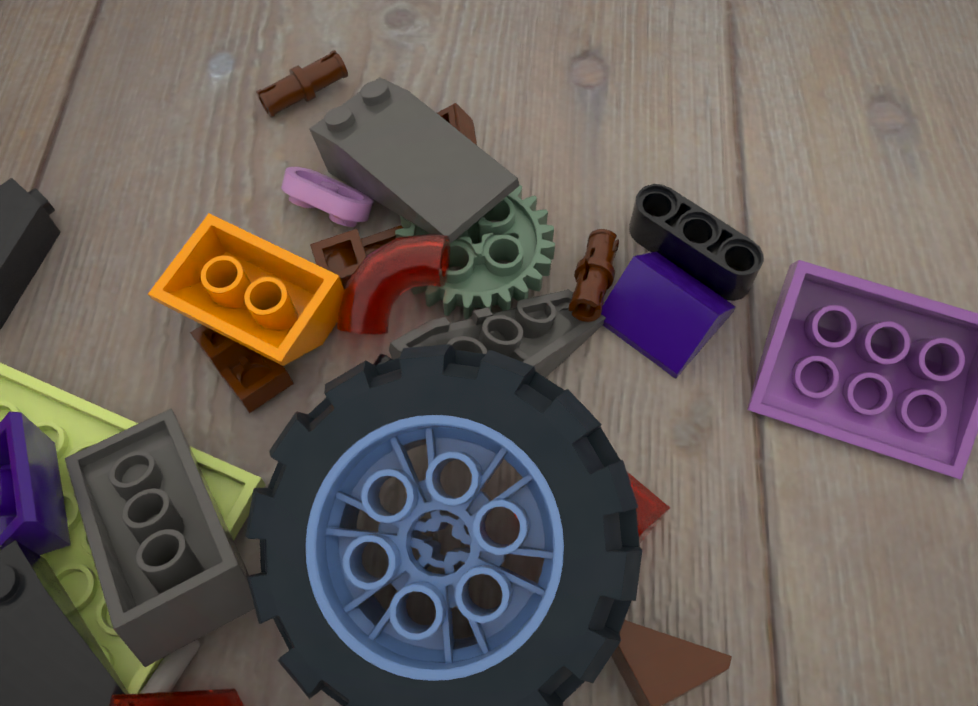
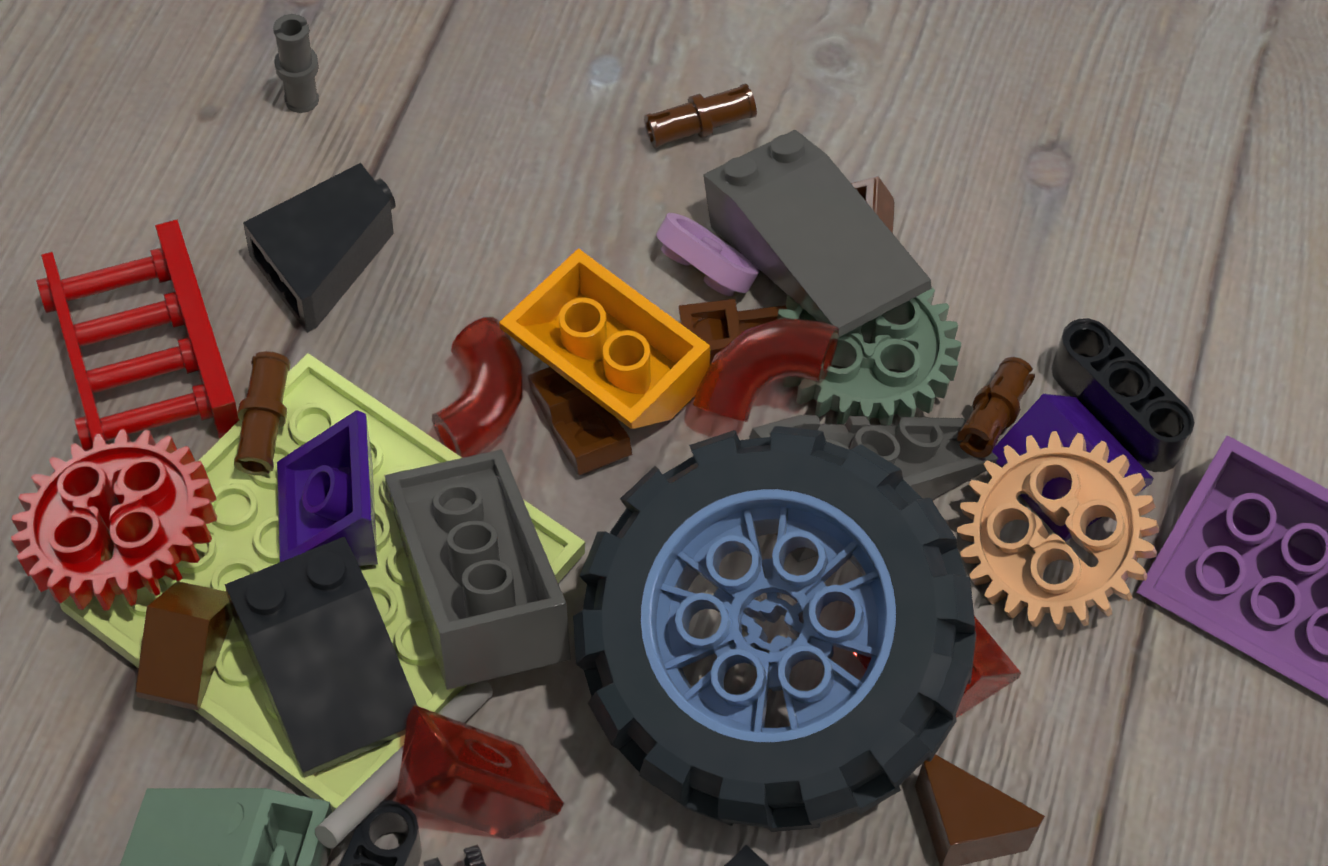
camera: 10 degrees right, 5 degrees down
none -> clear red cylinder [432,317,523,458]
none -> light nougat gear [957,431,1159,630]

